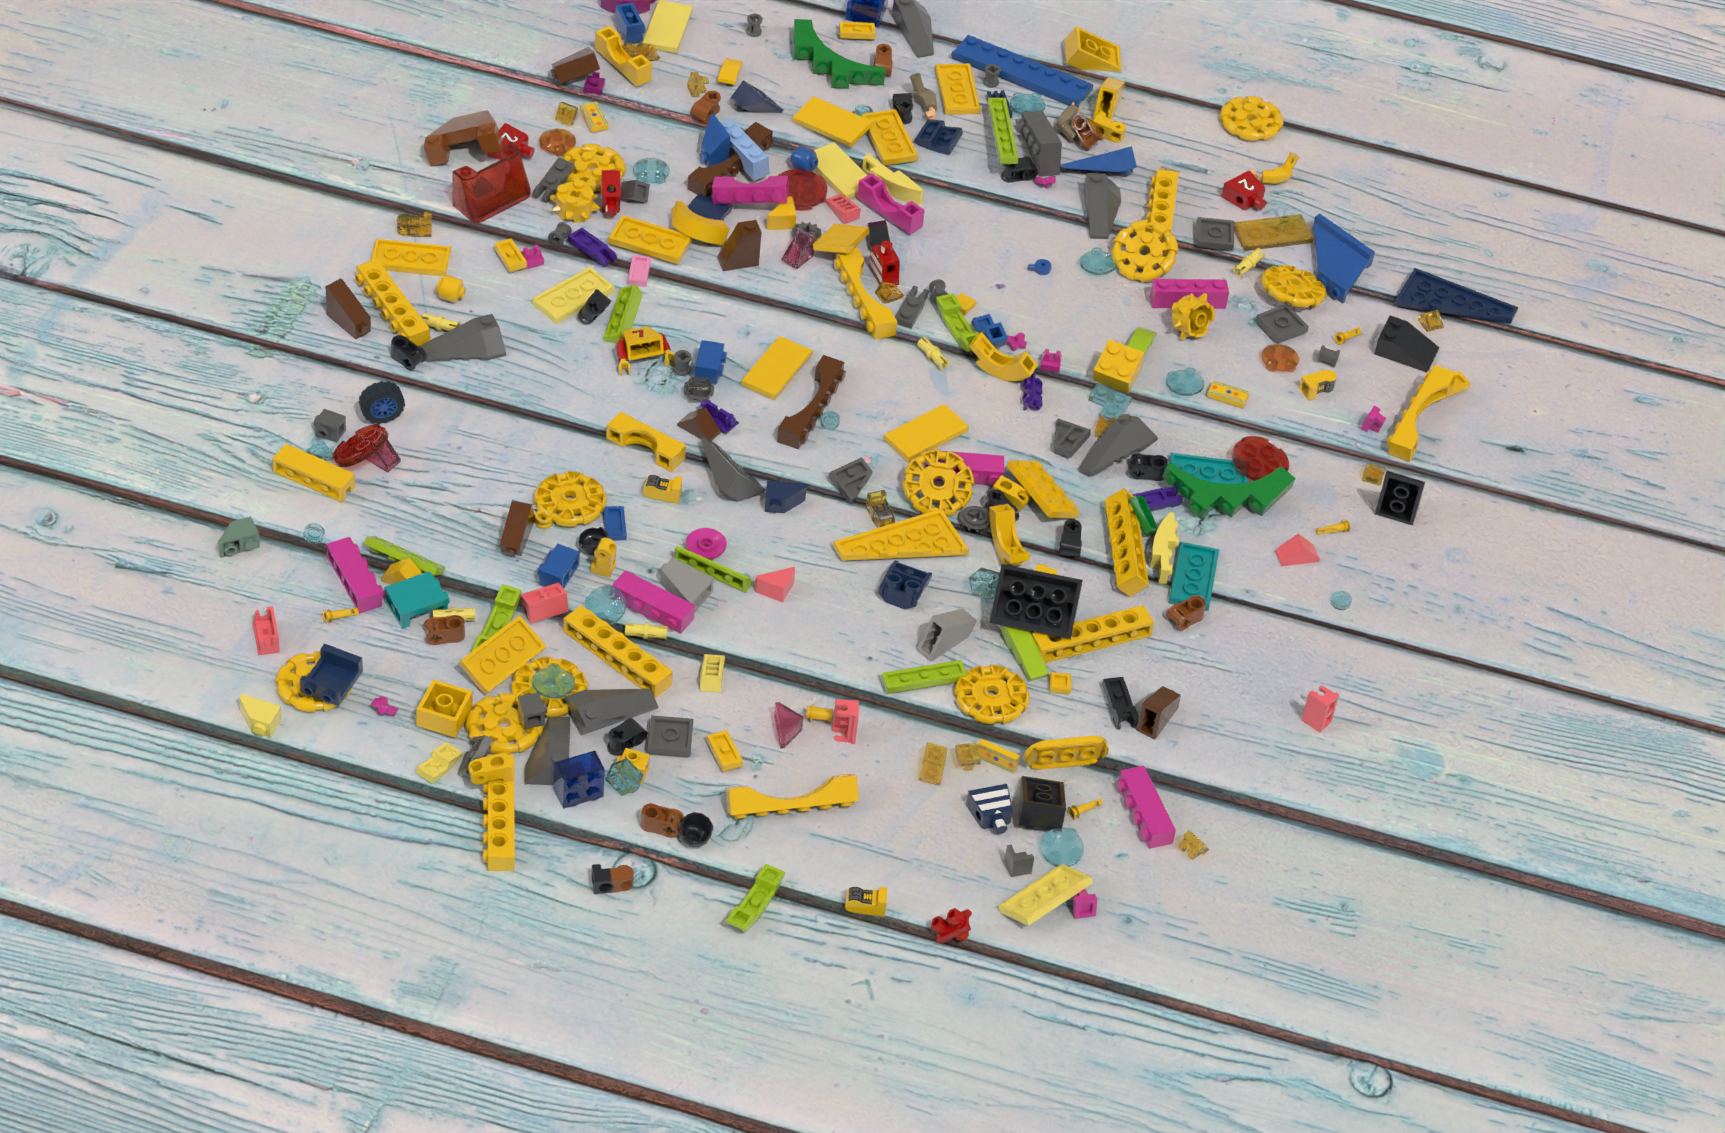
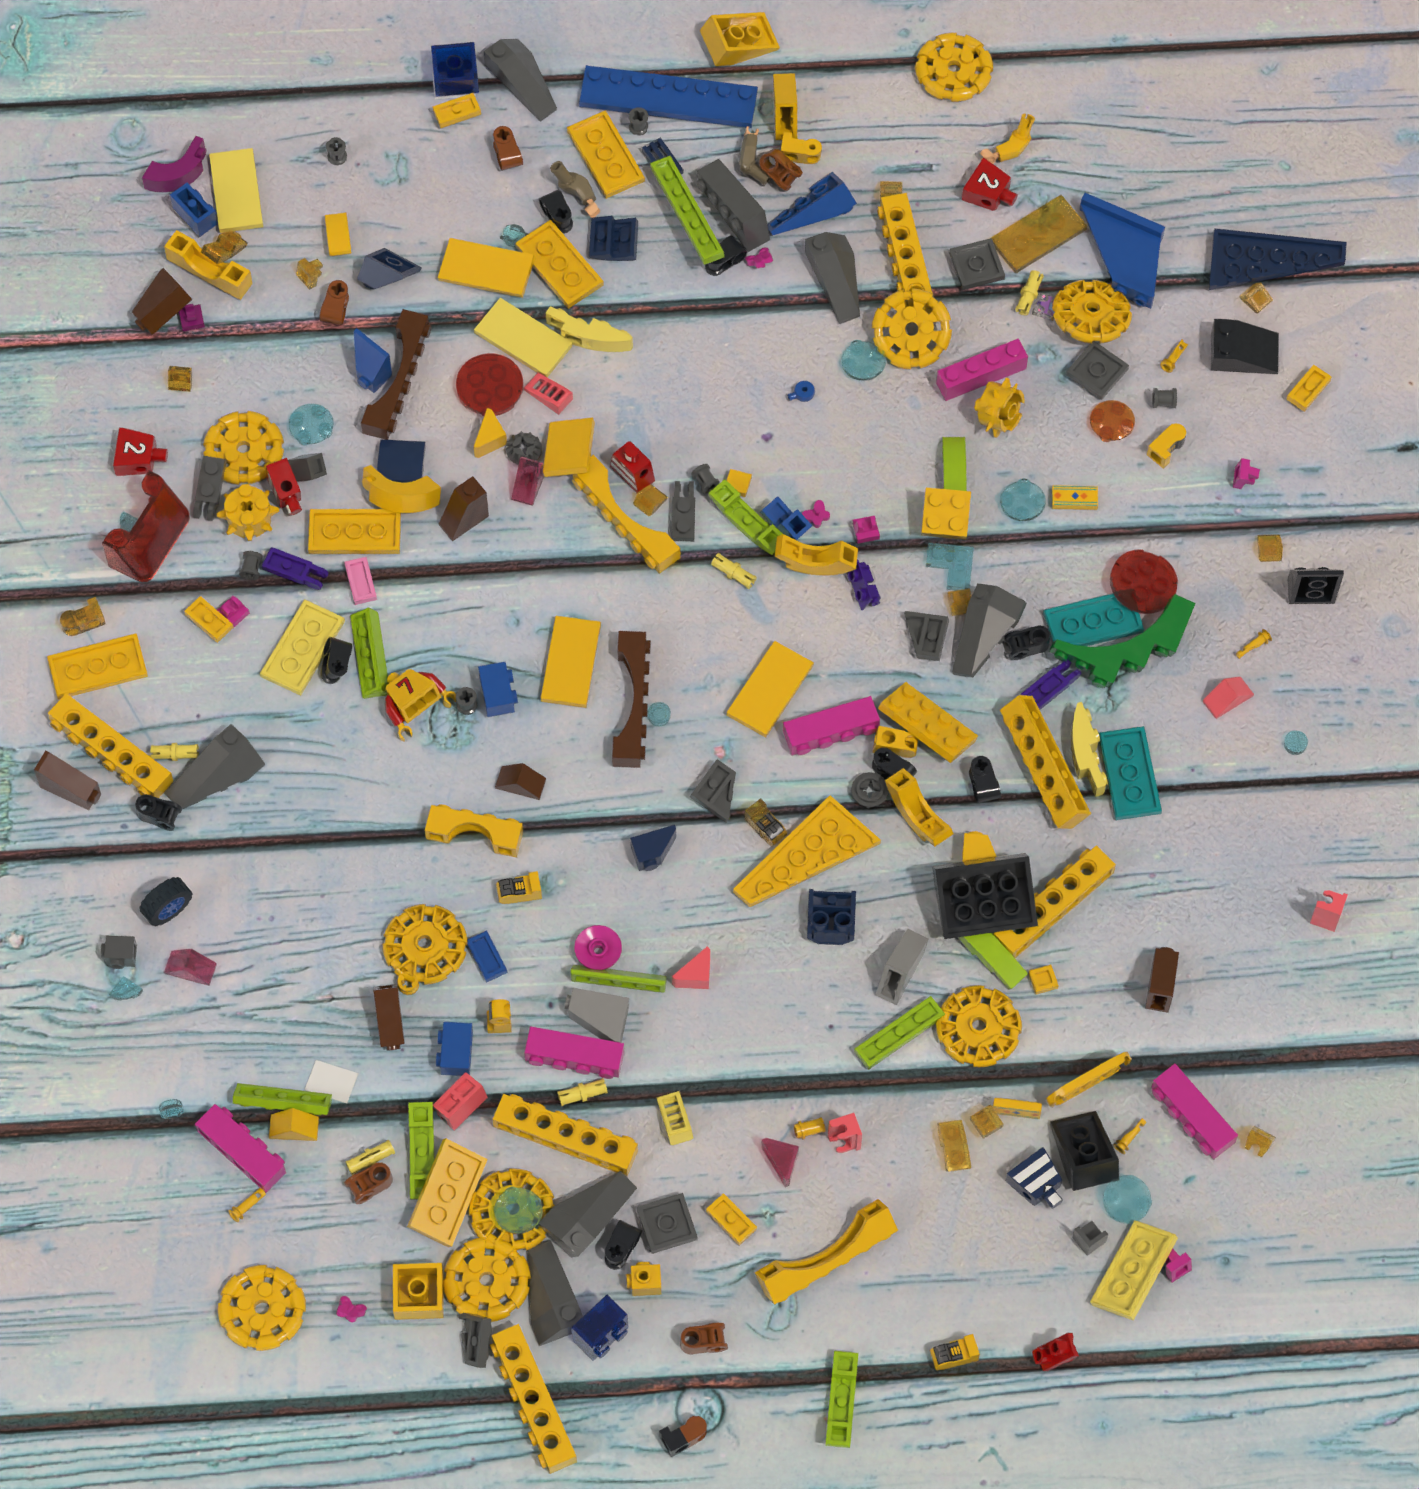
camera: 15 degrees left, 20 degrees up
sand green slope [218,516,260,558] -> none
light yellow slope [239,694,282,738] -> none
coral hinge [253,606,280,655] -> none
yellow brick [272,444,355,503] -> none
dark blue panel [300,643,363,706] -> none
clear red tile [333,424,389,467] -> none
teal panel [384,571,450,629] -> none
light yellow slope [416,742,463,784] -> none
dark orange wedge [424,110,503,166] -> none
yellow head [436,275,466,303] -> none
yellow leg [468,752,512,785] -> none
dark grey brick [518,692,547,729] -> none
clear orange dish [539,128,576,157] -> none
black hair [578,527,609,556] -> none
yellow tile [580,102,609,132] -> none
clear light blue dish [585,584,626,625] -> none
clear light blue brick [605,758,643,796] -> none
black hair [679,812,713,848] -> none
clear smoke head [684,376,714,402] -> none
dark purple hinge [700,399,739,434] -> none
dark grey wedge [701,436,766,501] -> none
dark pink arch [712,176,789,204] -> none
light blue arch [721,119,770,180] -> none
blue head [790,147,819,173] -> none
green arch [793,19,885,89] -> none
dark pink arch [857,173,925,235] -> none
black slope [868,220,890,247] -> none
yellow plate [903,449,974,517] -> none
clear light blue brick [969,568,1000,600] -> none
clear light blue dish [1010,92,1045,114] -> none
black plate [1102,677,1138,730] -> none
green tile [1129,496,1158,536] -> none
dark orange piece [1166,595,1206,631] -> none
yellow arch [1387,365,1456,462] -> none
none -> white sticker [305,1060,359,1103]
none -> clear tile [1032,292,1055,321]

